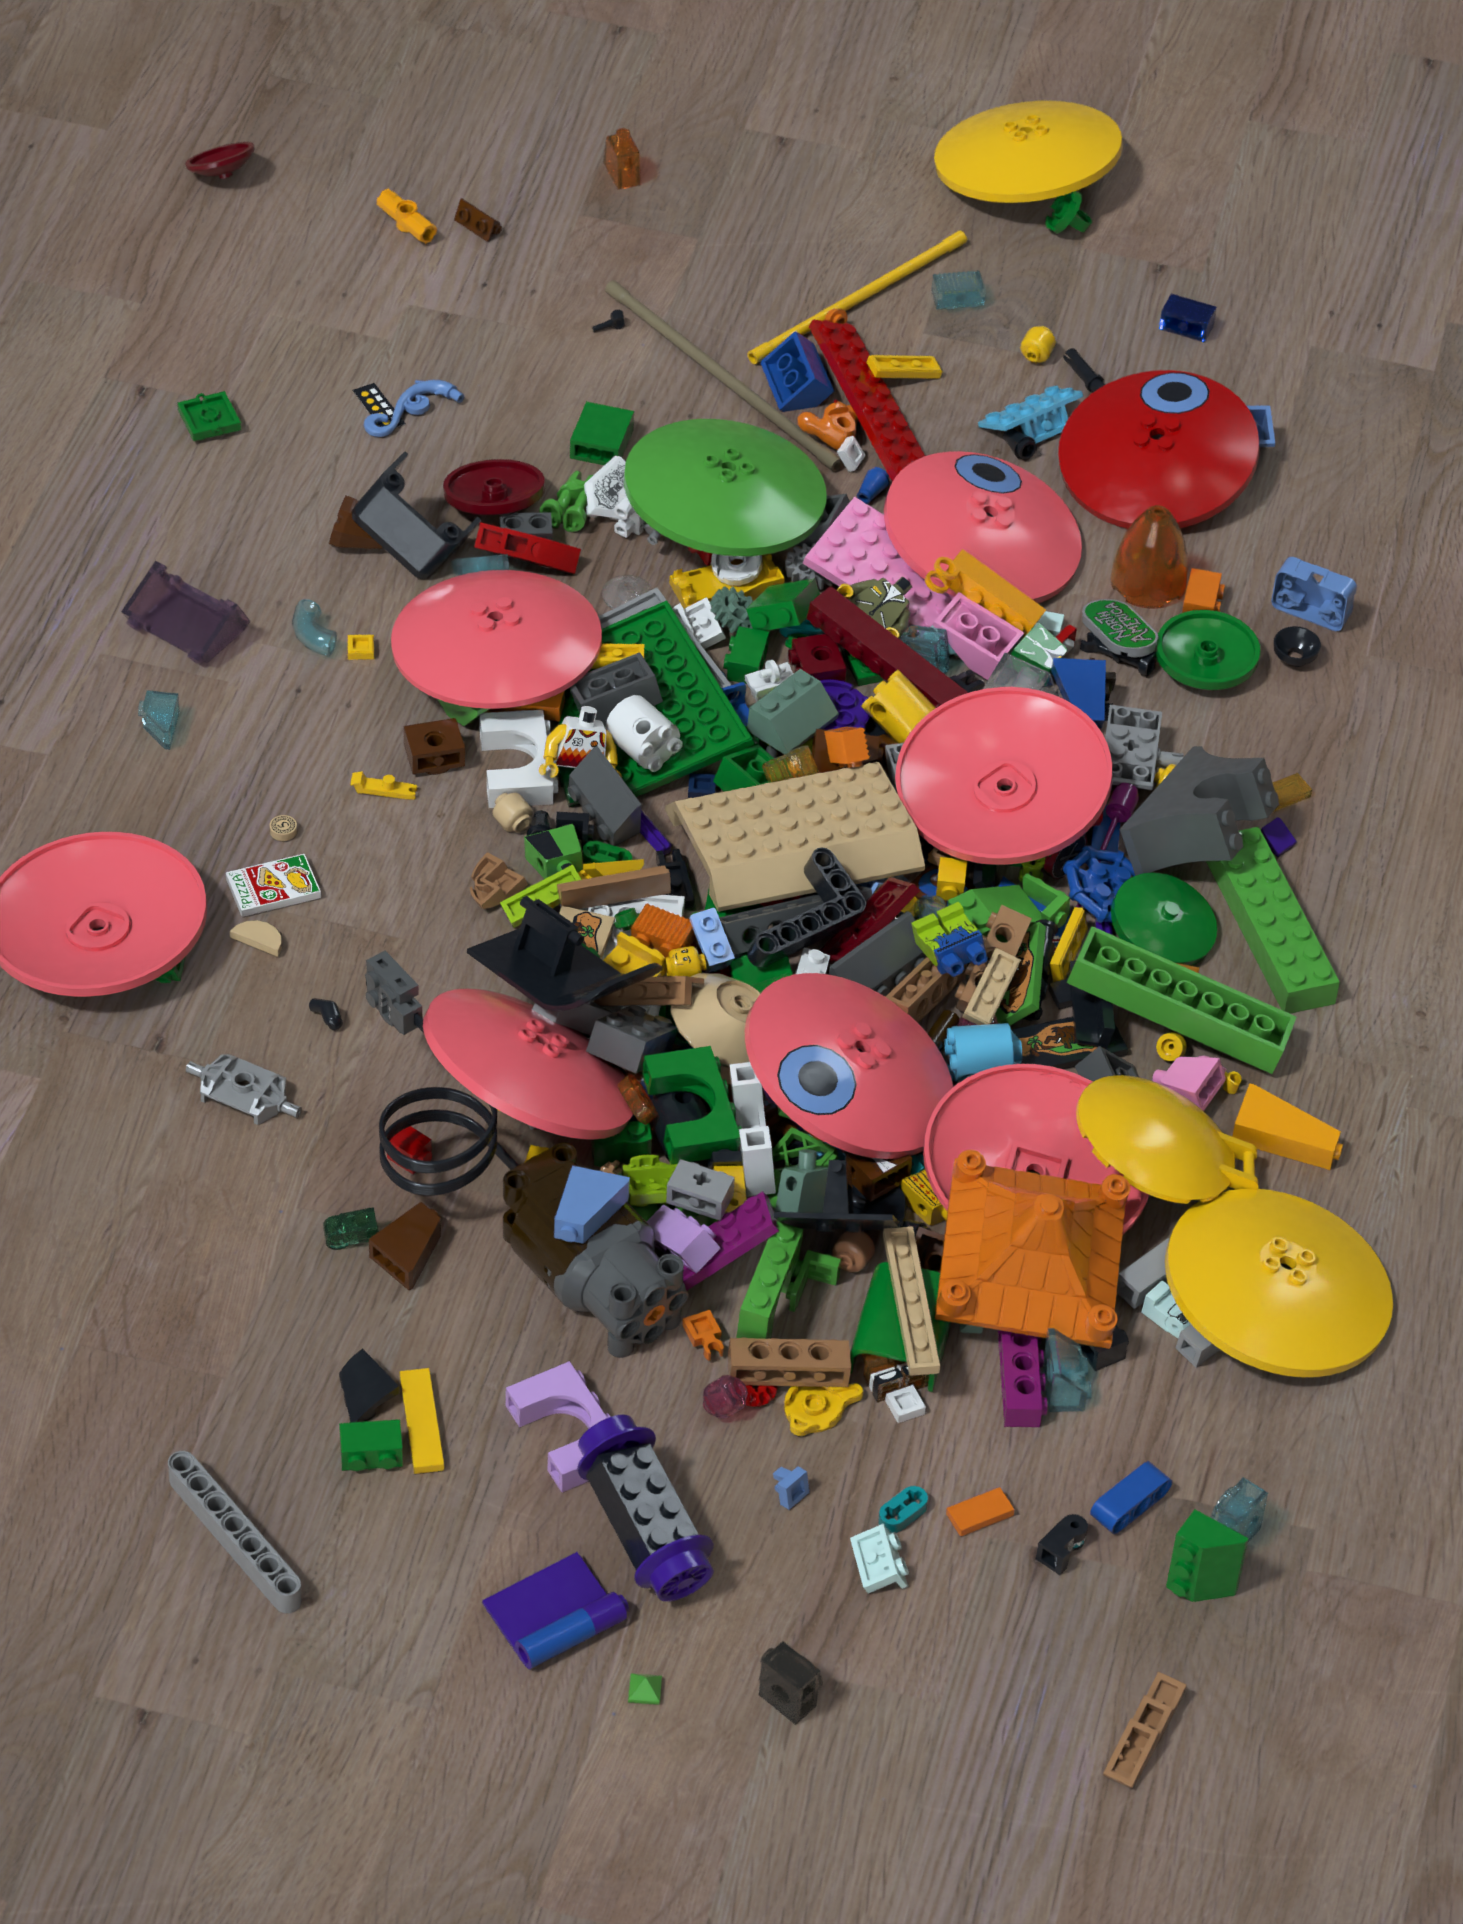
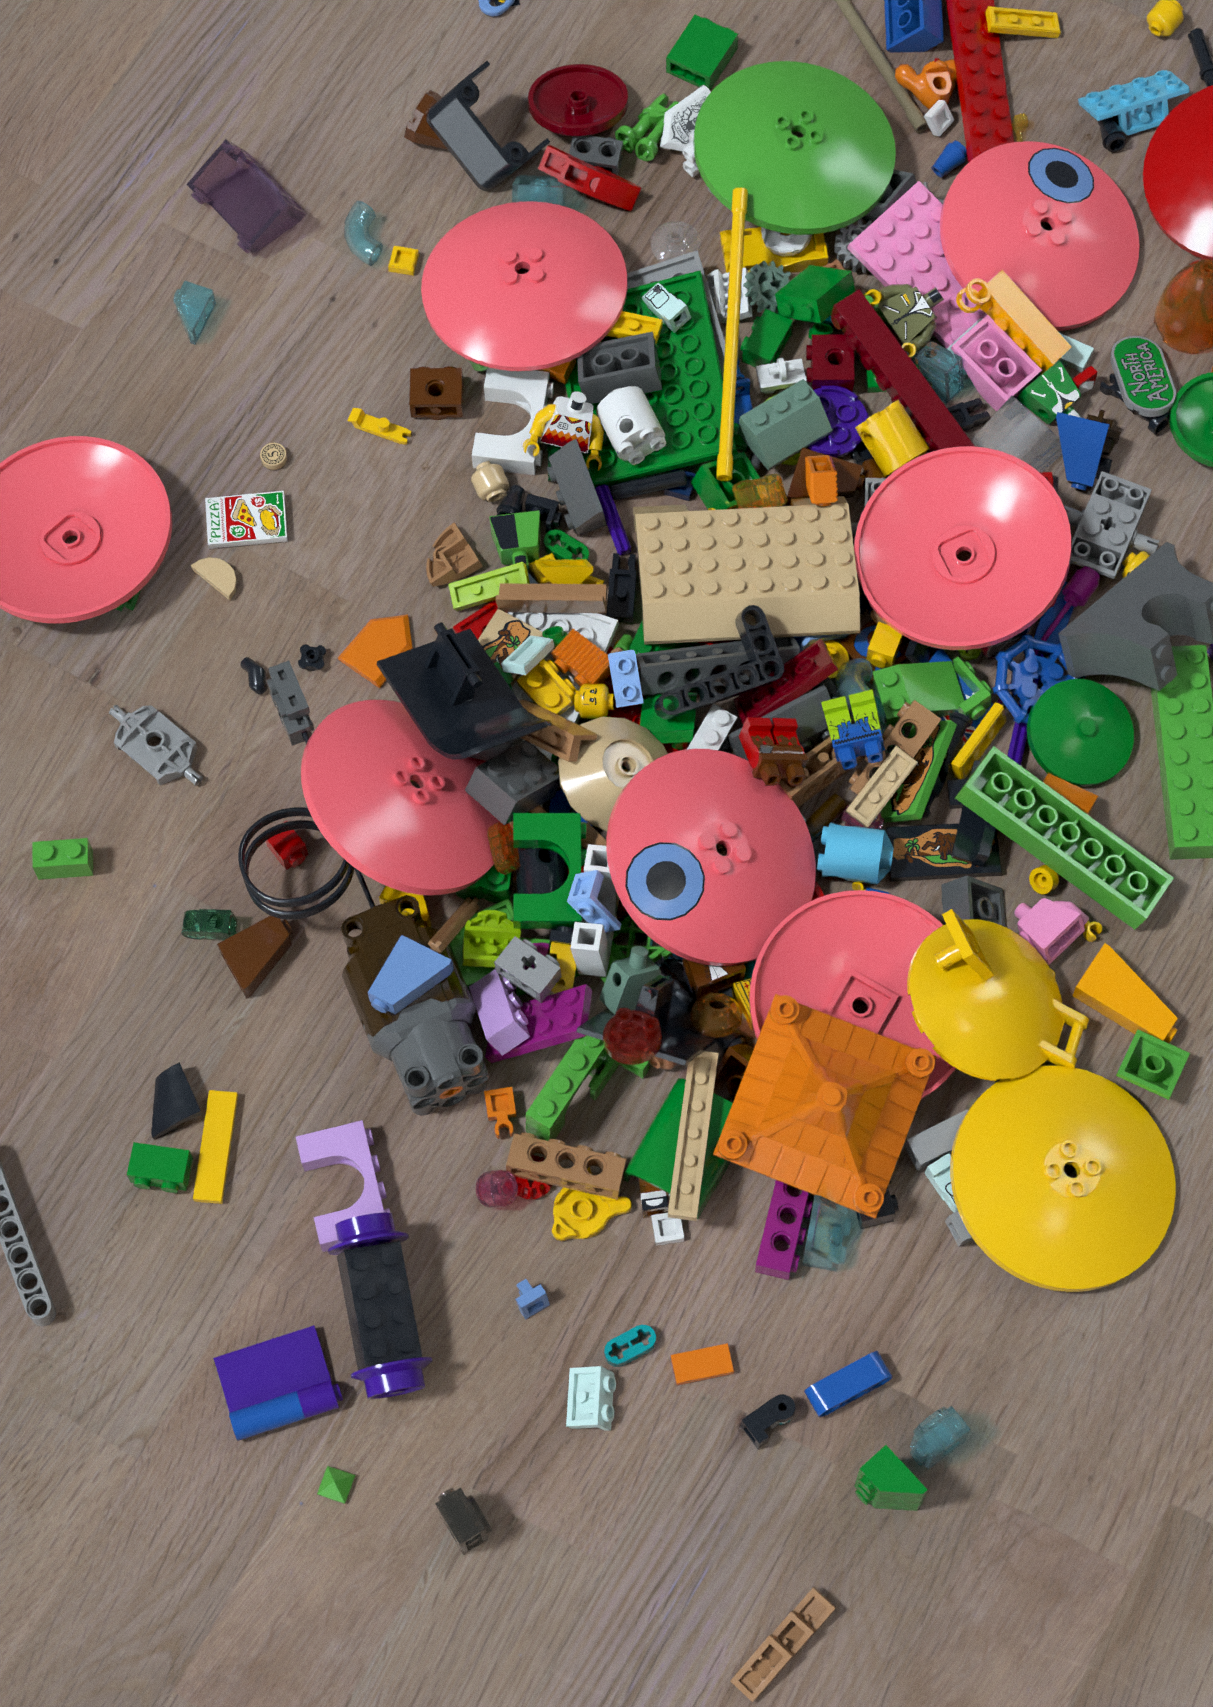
camera: 20 degrees right, 20 degrees up
none -> bright green brick [32,838,93,880]
none -> orange tile [338,614,413,688]
none -> light aqua tile [501,635,554,675]
none -> light blue bracket [567,870,622,933]
none -> clear red tile [603,1008,662,1065]
none -> black axle [610,470,687,500]
none -> light aqua leg [642,283,691,333]
none -> clear orange piece [691,993,742,1037]
none -> yellow piece [716,188,748,481]
none -> hips [739,717,808,786]
none -> yellow tile [934,909,995,981]
none -> clear yellow hand [1012,113,1028,142]
none -> bright green slope [1116,1029,1190,1100]

